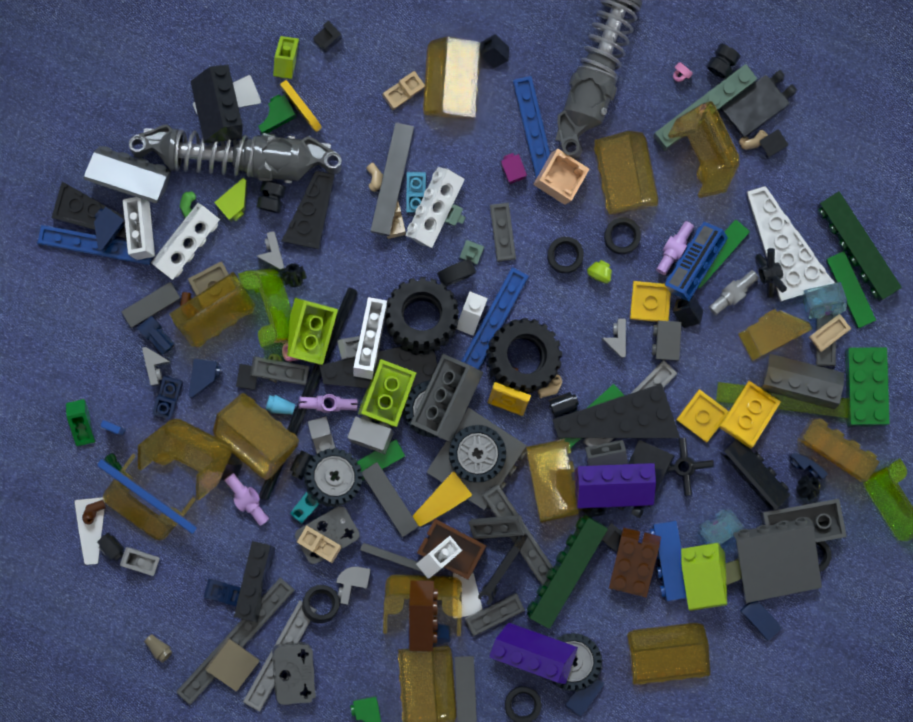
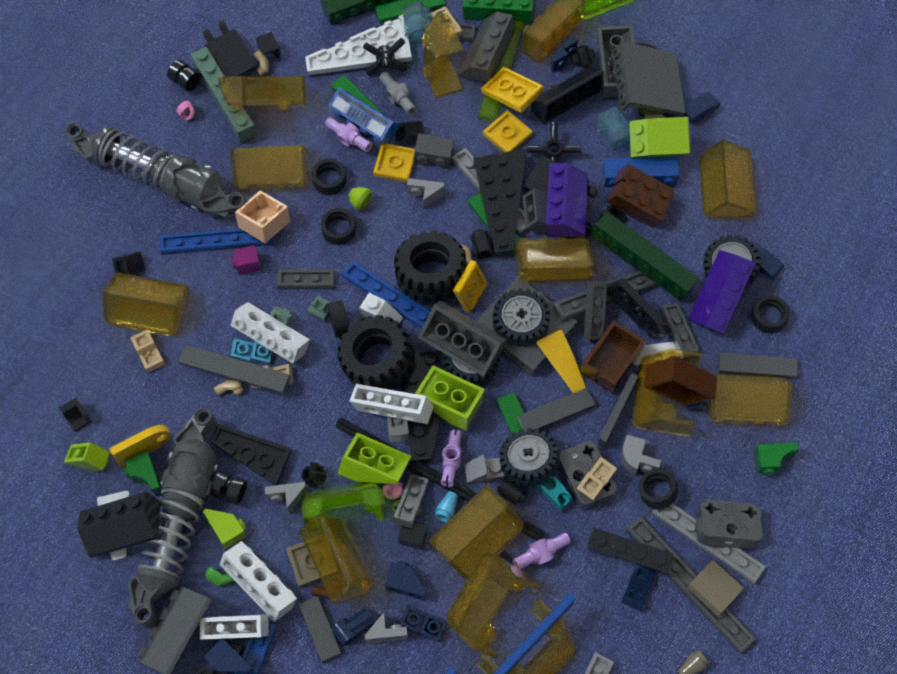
camera: 80 degrees left, 20 degrees down
light grey brick [347,416,393,454] -> none
white slope [416,536,462,579] -> none

